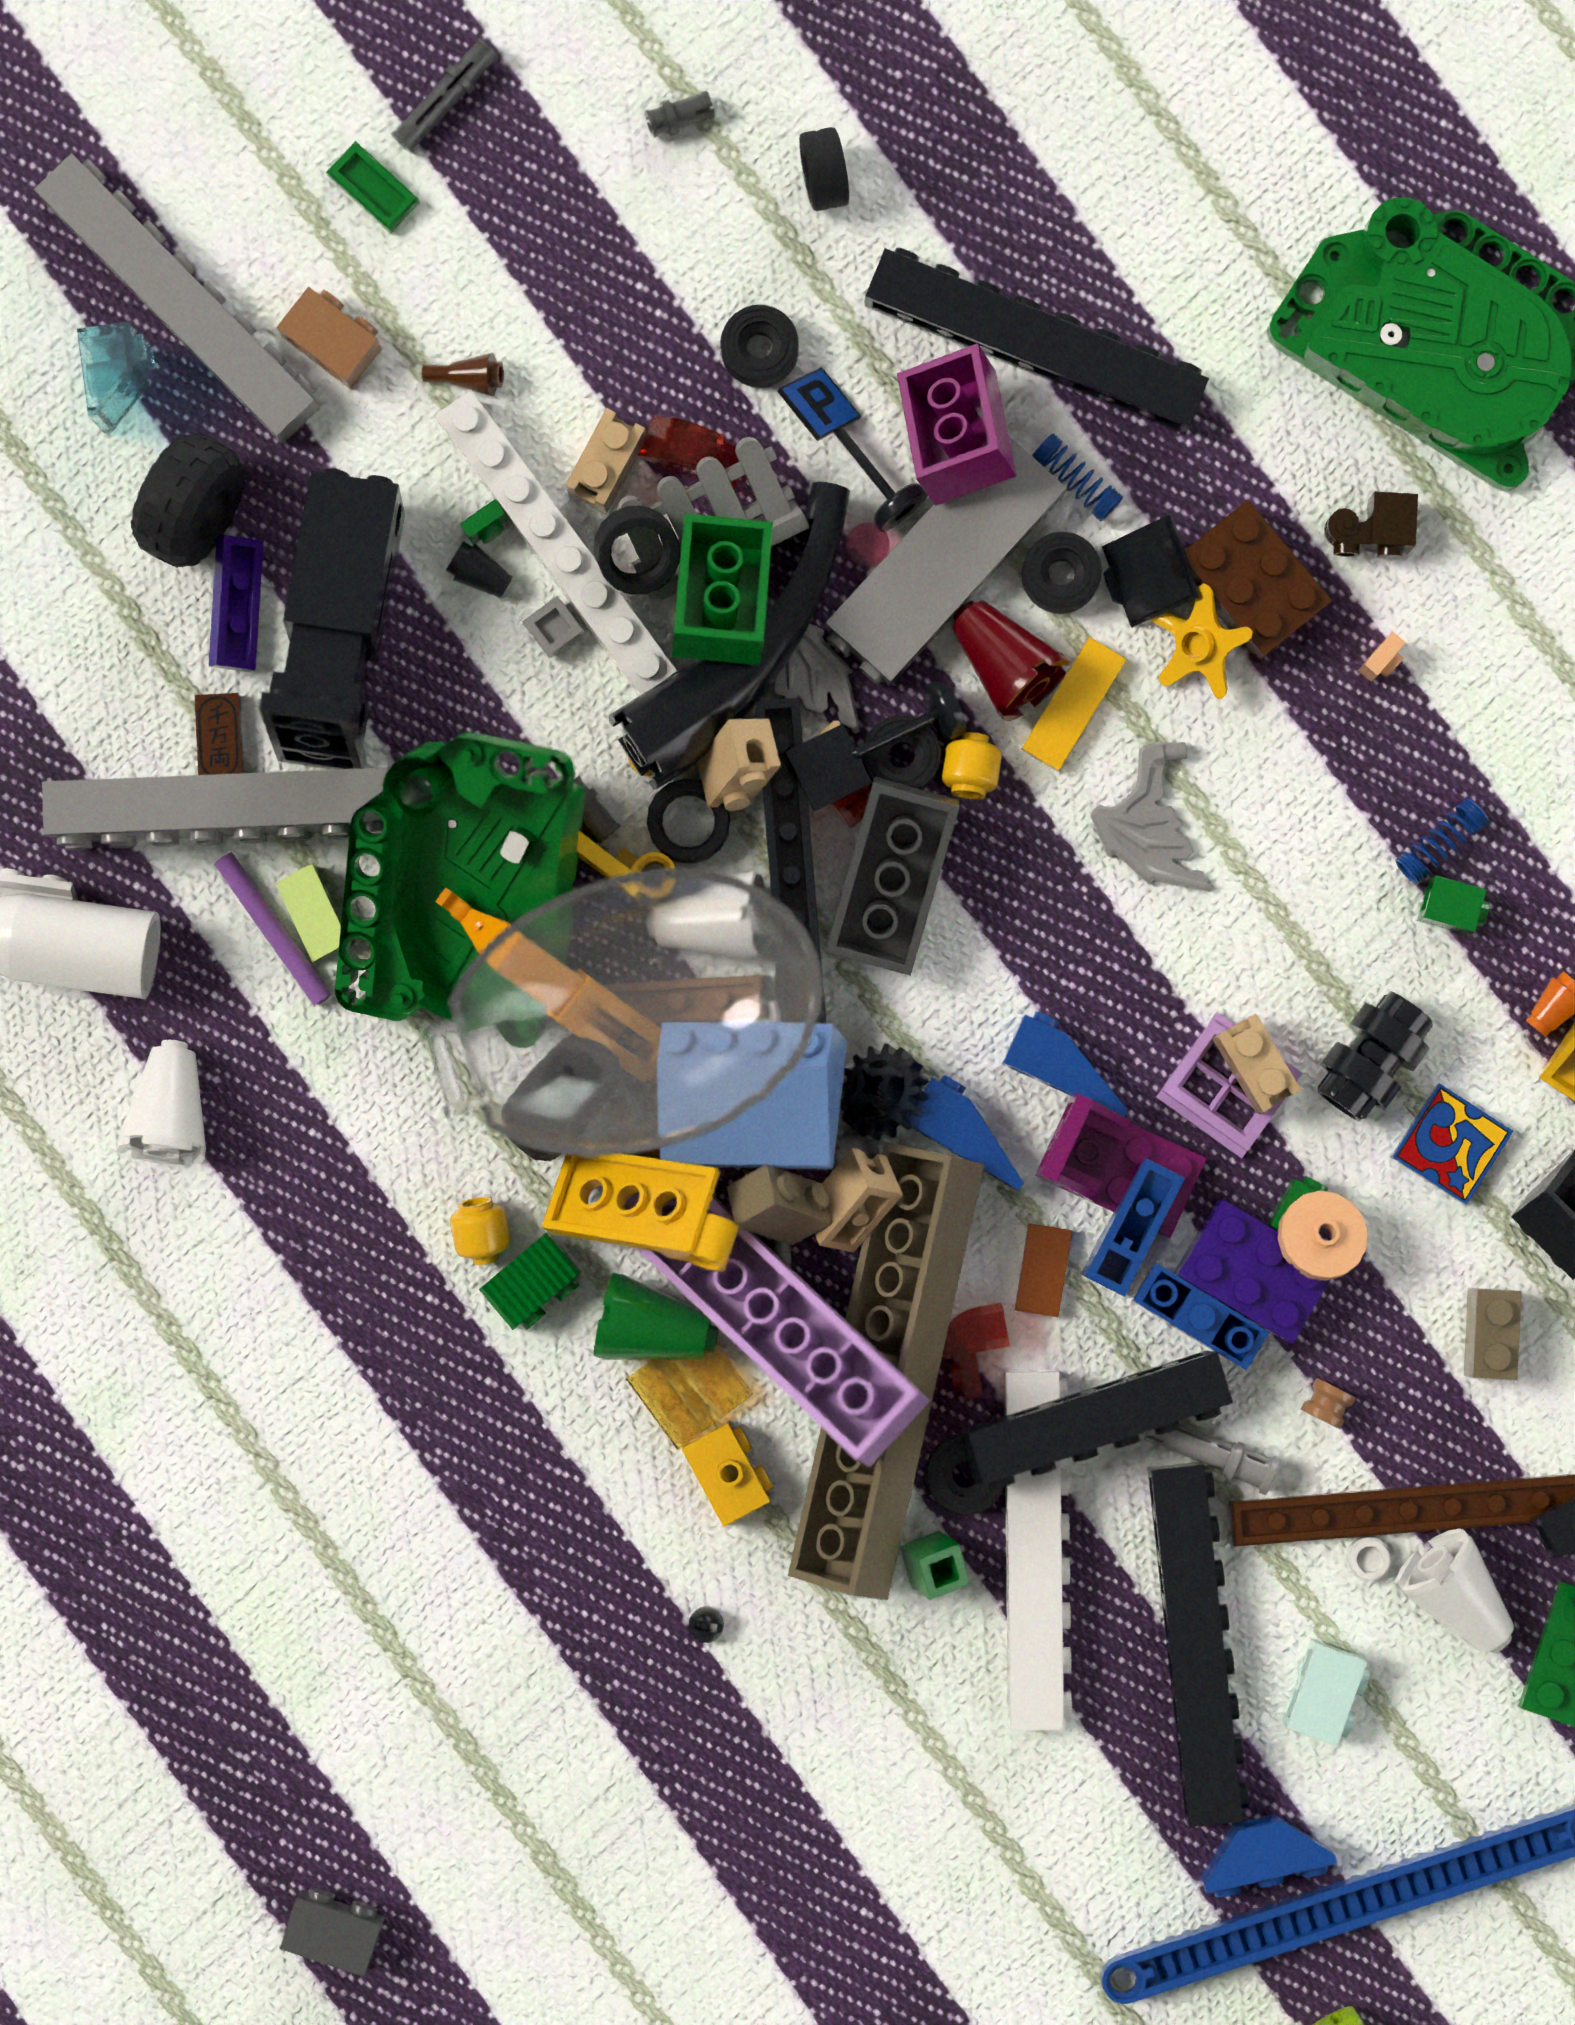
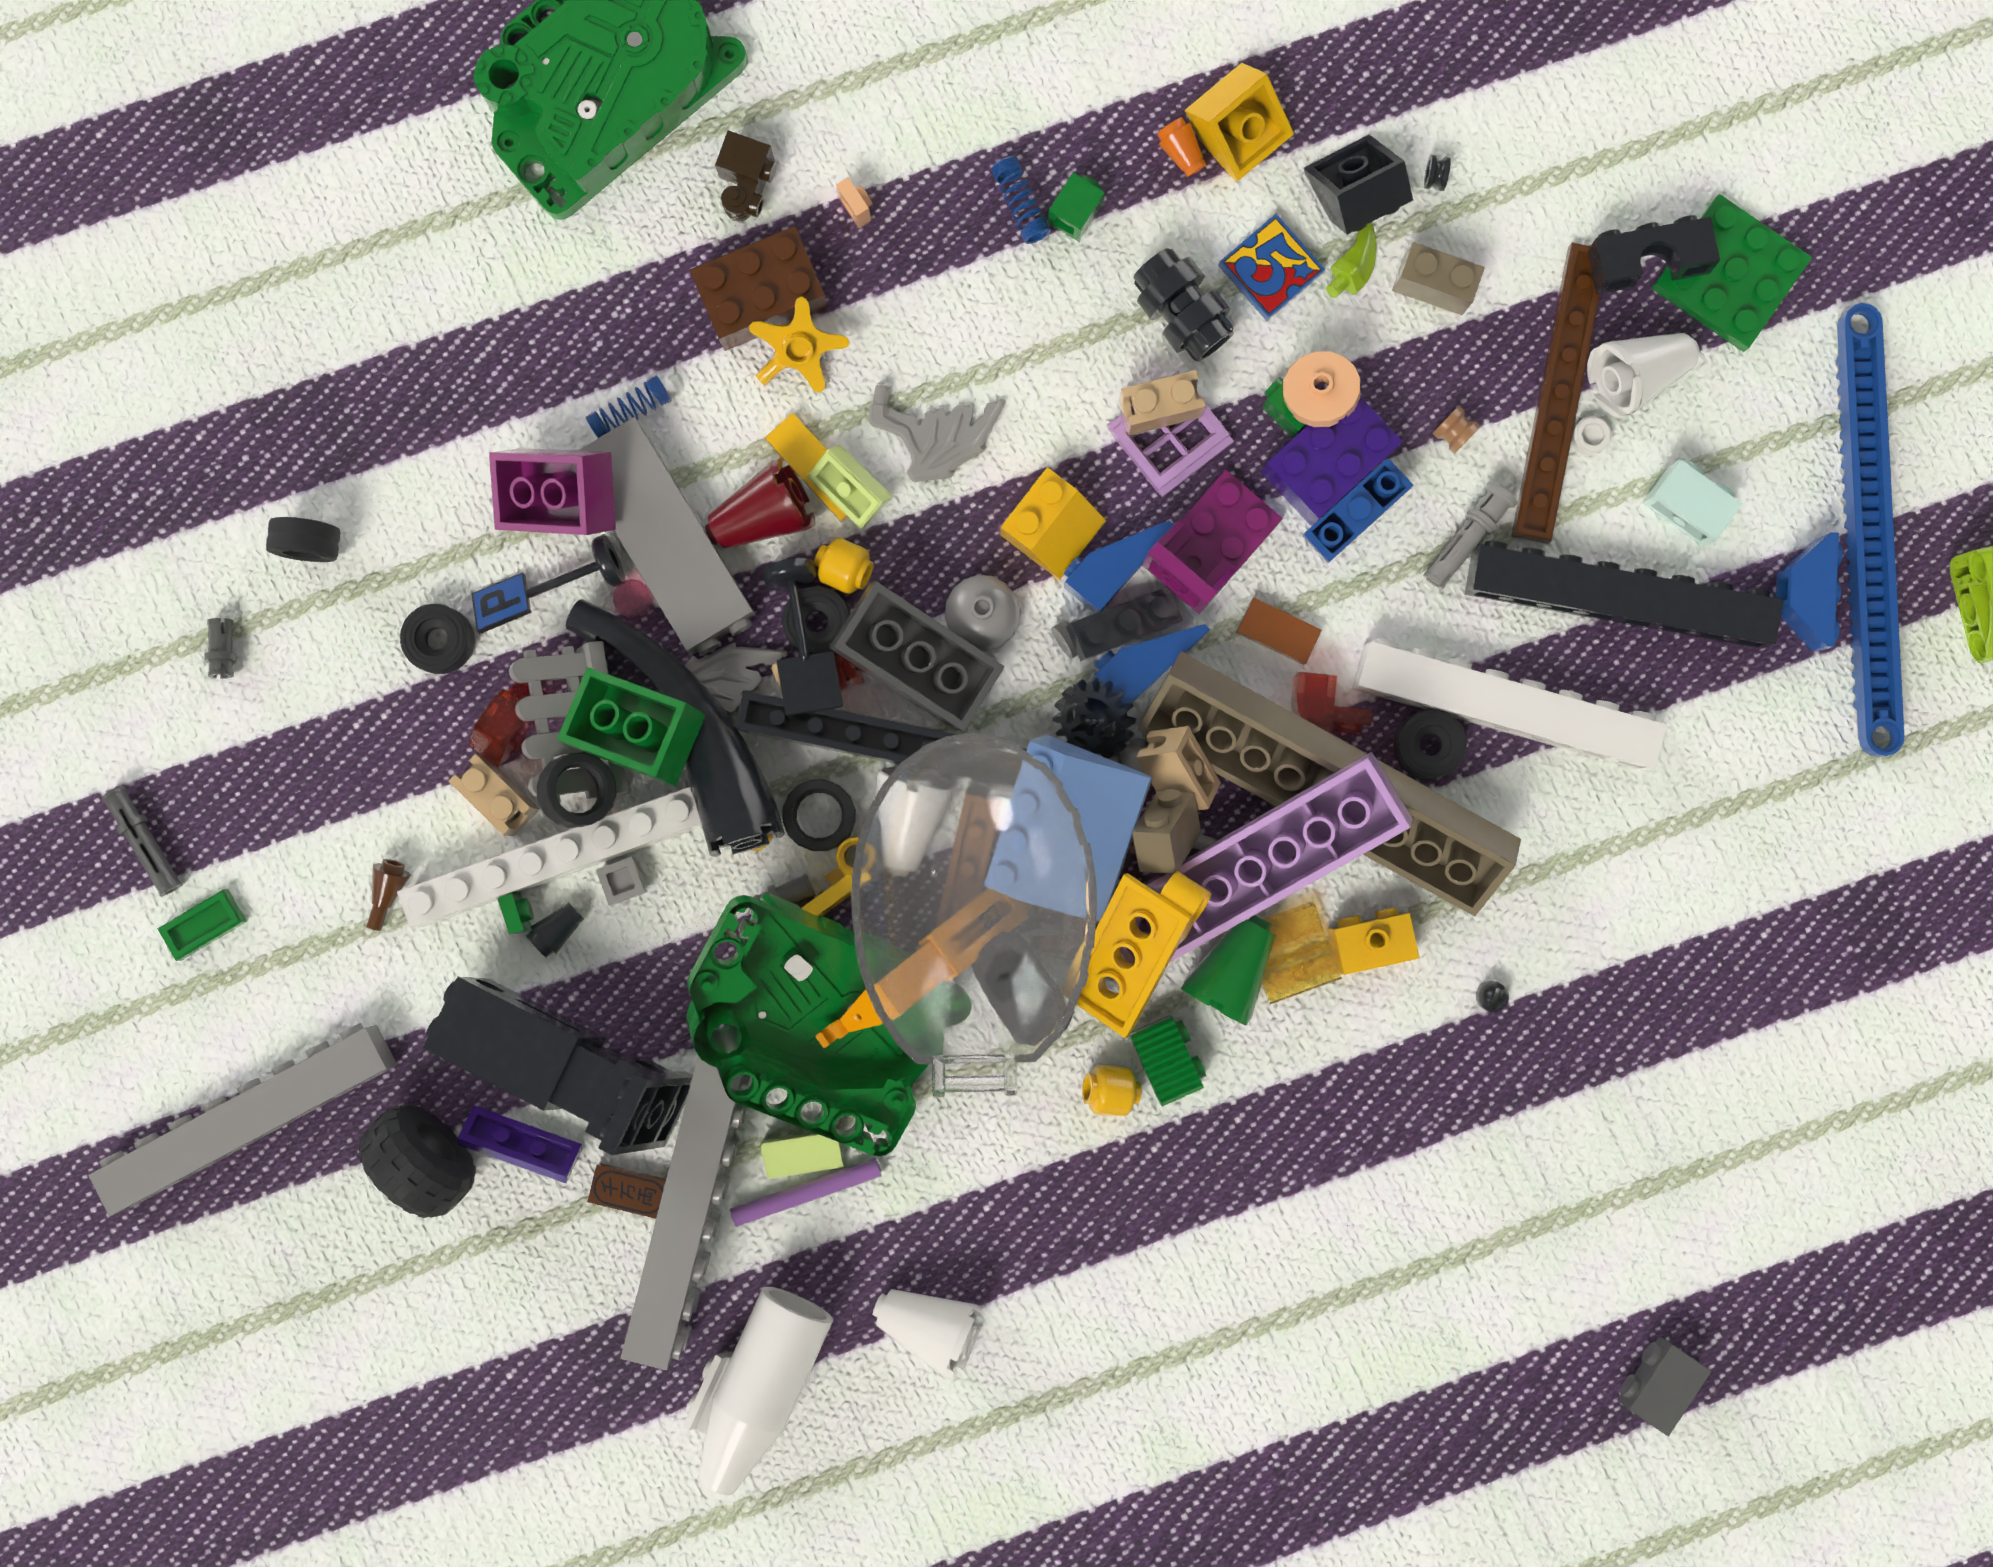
camera: 75 degrees left, 0 degrees up
clear light blue slope [77,321,155,433] -> none
medium nougat brick [276,286,382,389] -> none
tan brick [697,719,781,811] -> none
black brick [864,248,1209,435] -> none
green brick [900,1531,970,1600] -> none
black brick [959,1350,1233,1490] -> none
black tyre [1022,532,1102,614] -> none
blue slope [1081,1158,1185,1297] -> none
black piece [1102,514,1201,628] -> none
none -> yellowish green slope [807,445,892,529]
none -> light grey cylinder [945,575,1020,651]
none -> yellow slope [1000,467,1106,581]
none -> dark grey tile [1051,620,1078,659]
none -> black plate [1066,587,1183,662]
none -> lime bar [1326,222,1376,298]

